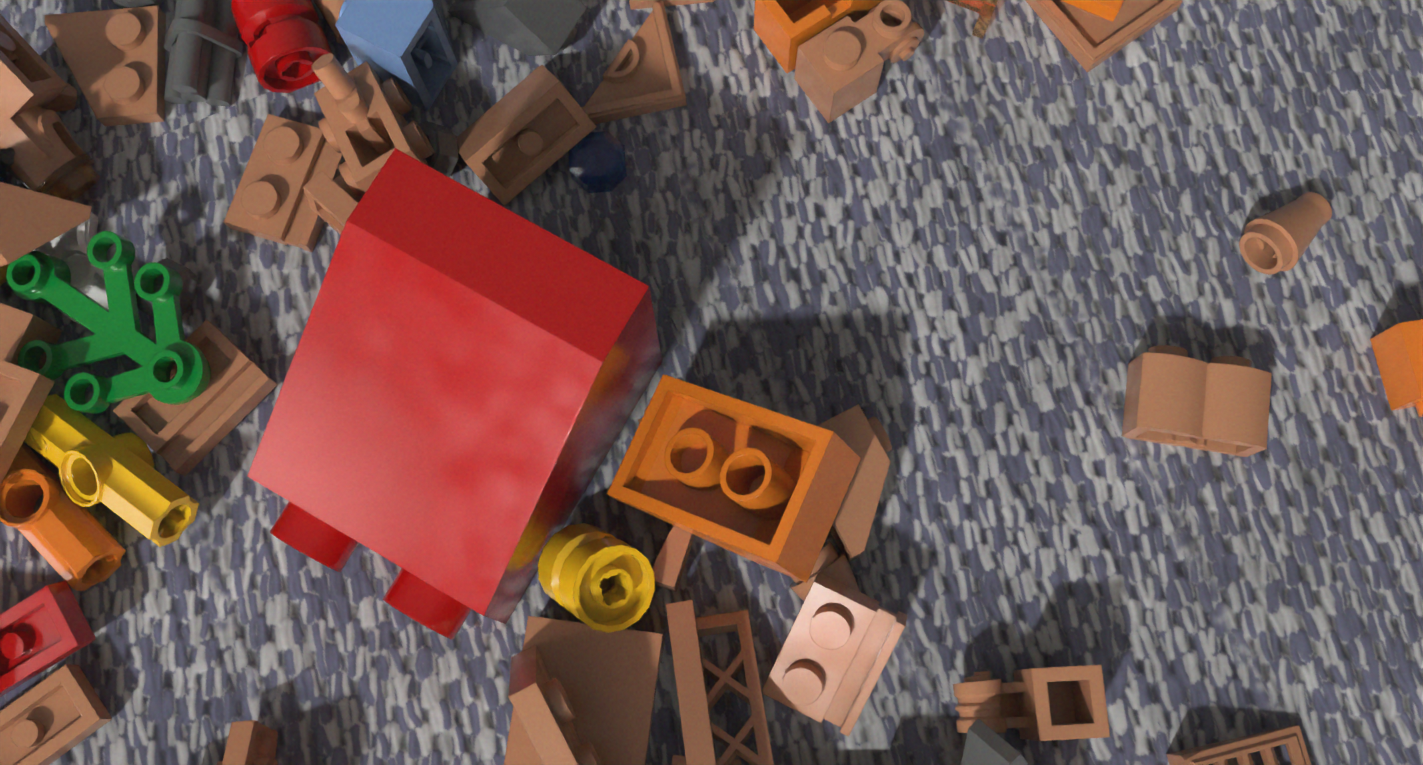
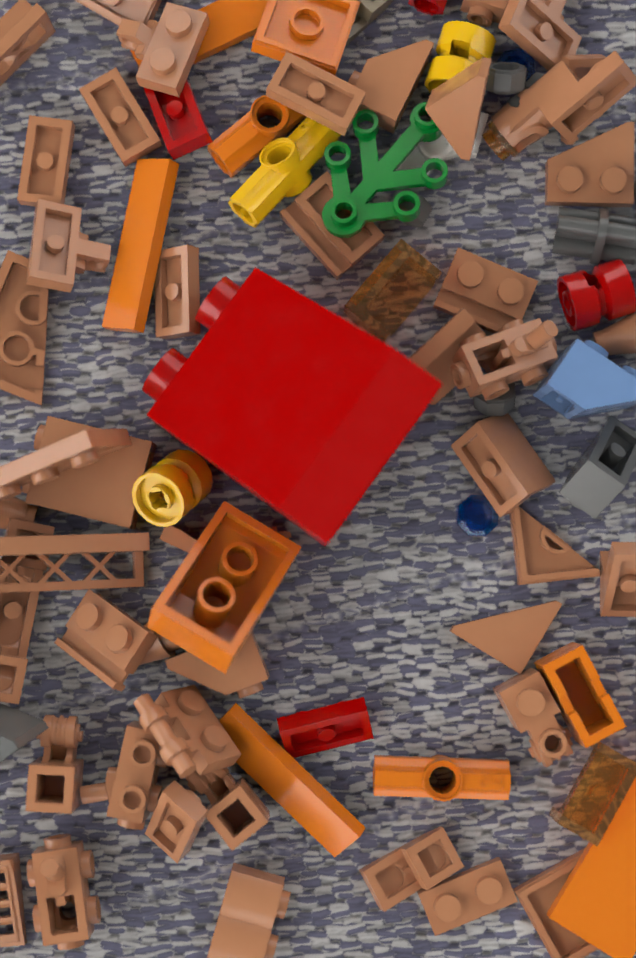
camera: 90 degrees right, 10 degrees up
none -> nougat brick [27,833,101,950]
none -> nougat brick [80,720,167,830]
none -> orange tile [102,158,179,333]
none -> nougat plate [134,685,241,778]
none -> nougat plate [145,780,209,864]
none -> nougat plate [155,244,201,339]
none -> nougat brick [186,767,270,851]
none -> orange tile [219,703,366,858]
none -> red plate [277,697,374,758]
none -> clear orange panel [343,239,442,343]
none -> nougat slope [359,826,464,912]
none -> orange piece [373,754,511,802]
none -> nougat plate [417,857,518,936]
none -> nougat tile [449,600,562,674]

